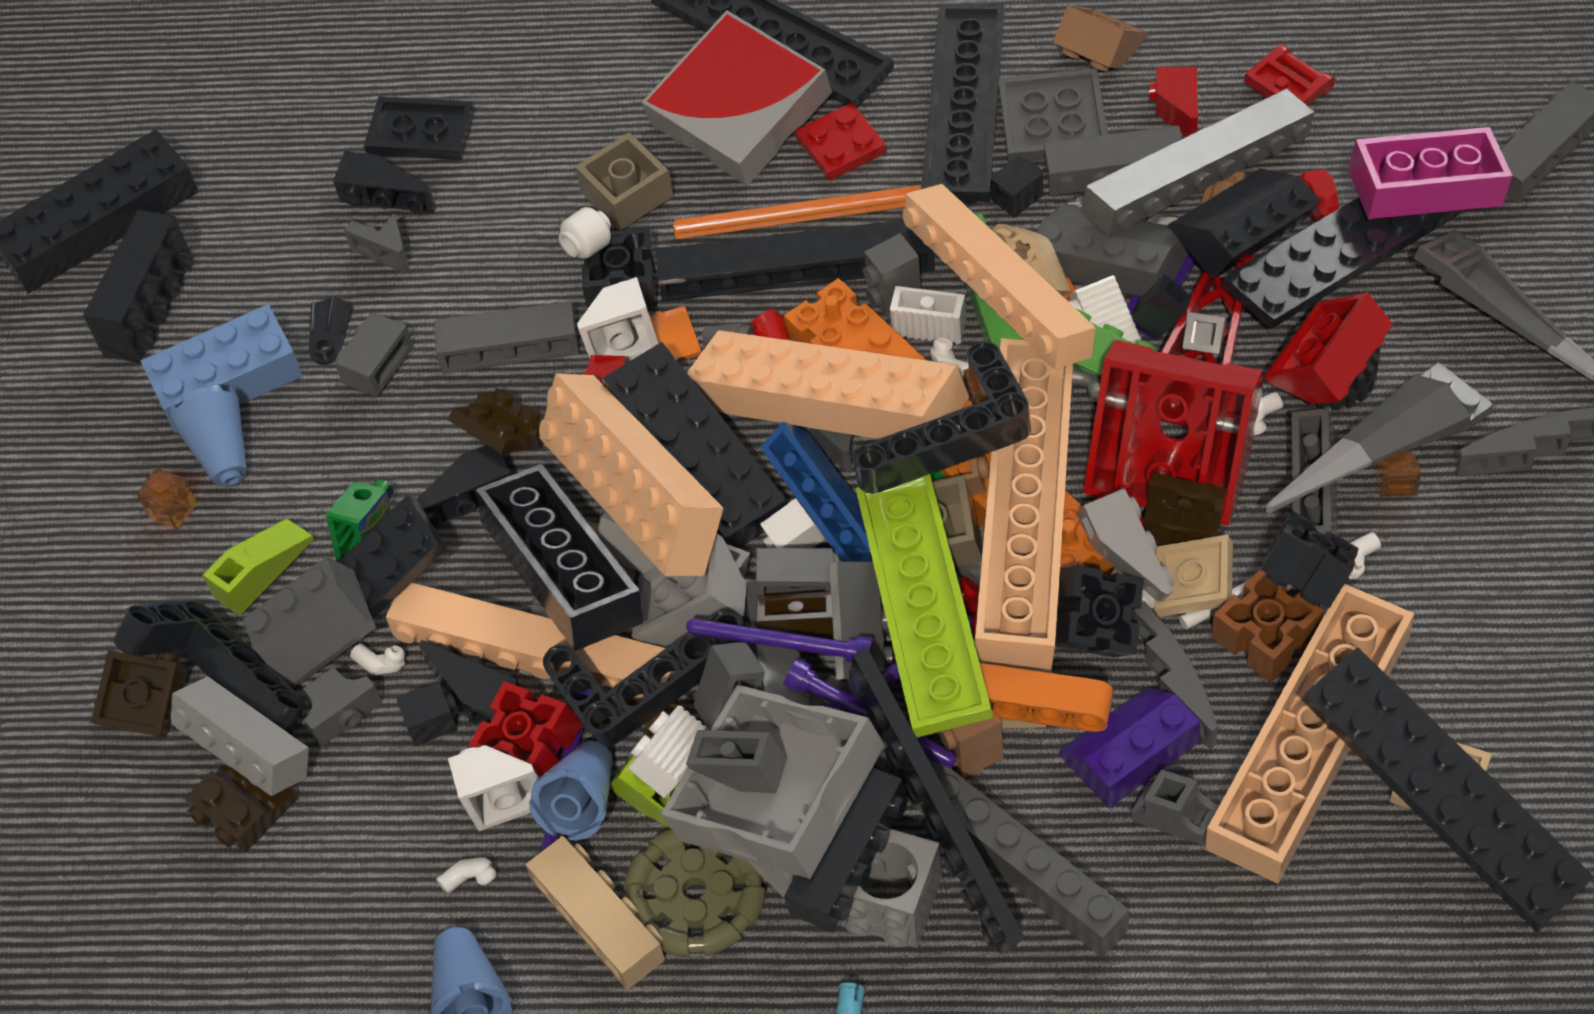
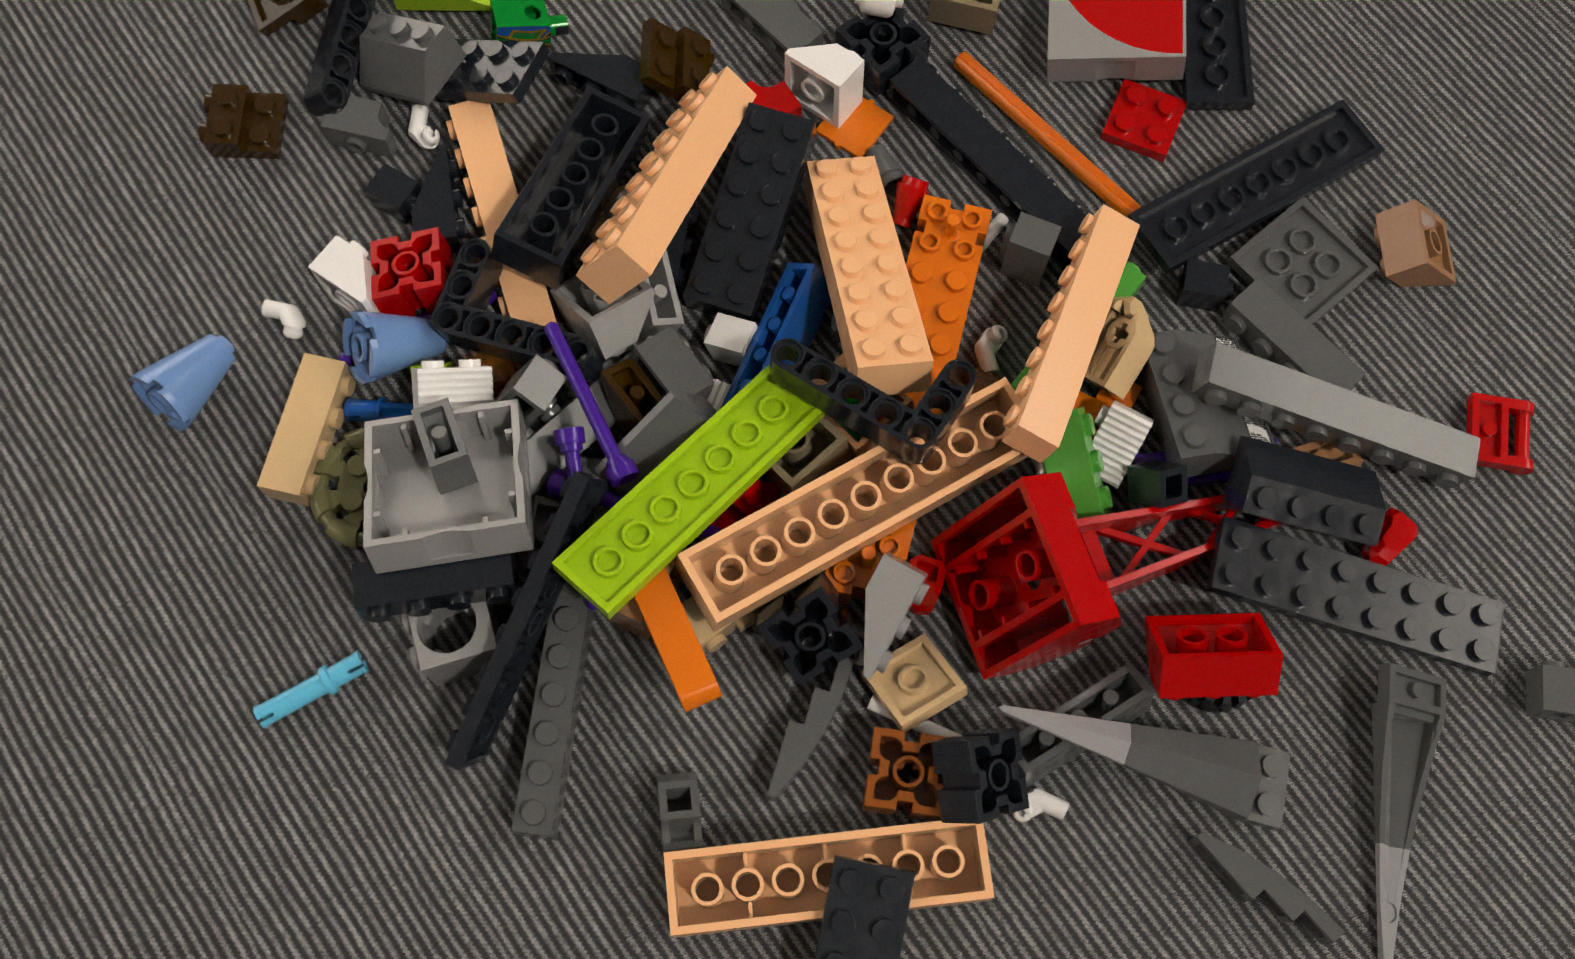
camera: 45 degrees right, 15 degrees up
light grey brick [170,676,309,796] -> none
white brick [890,286,967,345] -> none
dark purple slope [1059,687,1201,809] -> none
dark brown slope [1143,473,1226,546] -> none
red slope [1149,67,1198,137] -> none
light grey brick [1182,312,1227,354] -> none
white arm [1254,392,1283,436] -> none
dark pink brick [1348,127,1512,219] -> none
clear orange brick [1375,450,1421,497] -> none
none -> blue axle [344,397,413,422]

